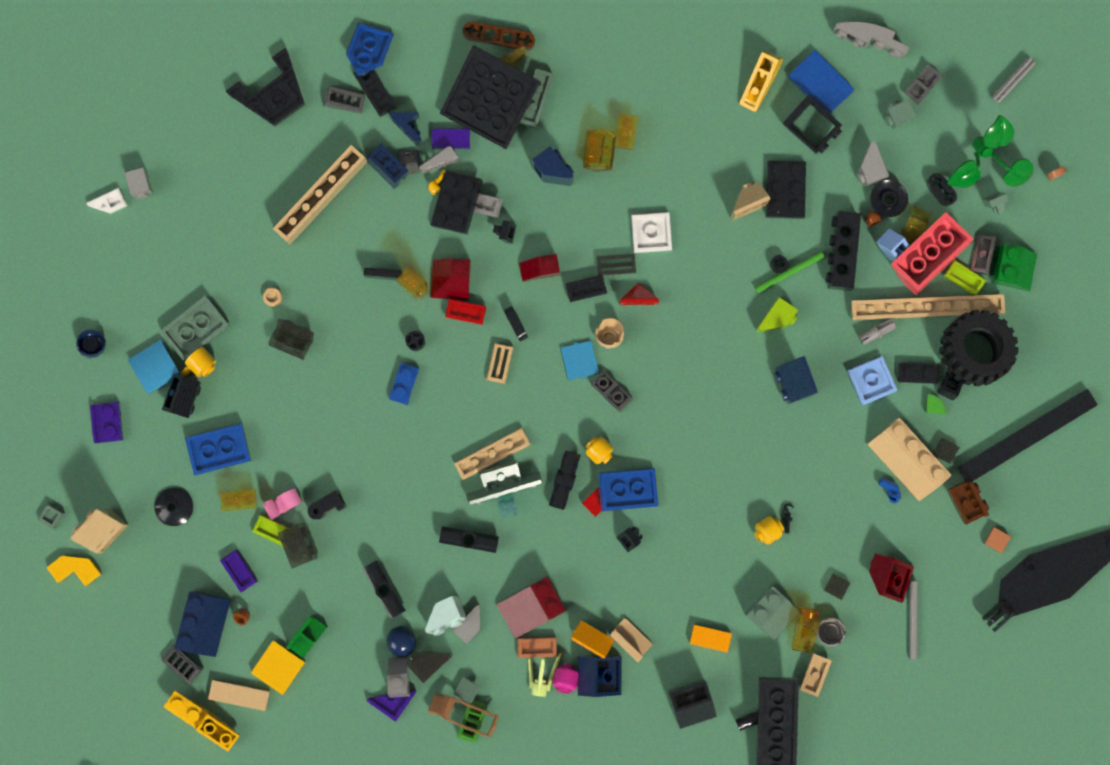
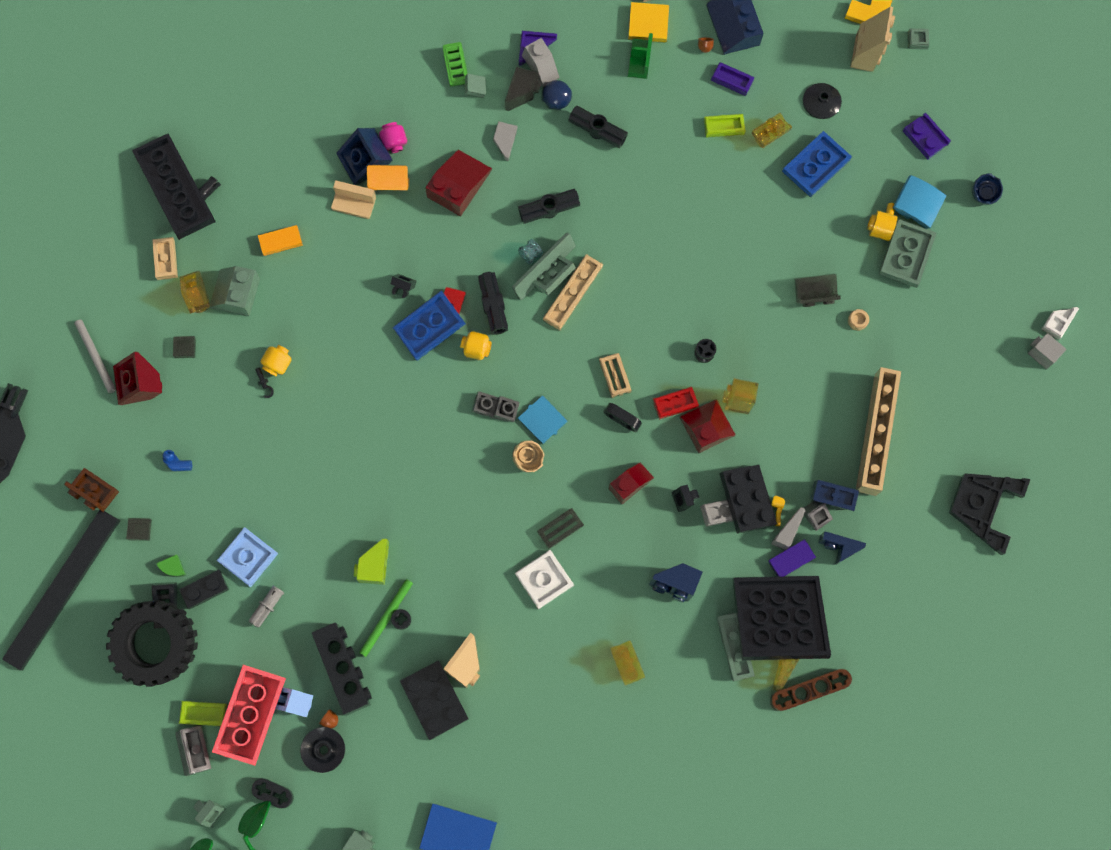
camera: 150 degrees right, 10 degrees down
black brick [162,373,201,418] -> none
bright pink leg [263,488,303,520] -> none
clear smoke bracket [278,523,318,569] -> none
black leg [308,490,347,520] -> none
dark grey slope [323,85,365,113] -> none
blue tile [346,23,394,76] -> none
black plate [353,70,396,118] -> none
black tile [363,268,404,281] -> none
blue plate [389,363,419,405] -> none
light aqua slope [425,596,467,636] -> none
medium nougat piece [427,694,499,738] -> none
nougat tile [518,637,557,658] -> none
yellowish green plant [528,652,562,697] -> none
black plate [566,275,607,303] -> none
clear yellow brick [583,129,617,172] -> none
red slope [620,283,659,305] -> none
black slope [667,679,717,729] -> none
yellow slope [739,50,784,112] -> none
dark blue slope [774,356,818,404] -> none
black window [782,95,842,155] -> none
light grey hair [816,617,846,647] -> none
tan plate [851,294,1005,320] -> none
light grey slope [857,141,889,188] -> none
tan slope [867,417,952,502] -> none
clear yellow bracket [900,206,930,243] -> none
nougat tile [984,527,1011,553] -> none
green slope [992,243,1037,291] -> none

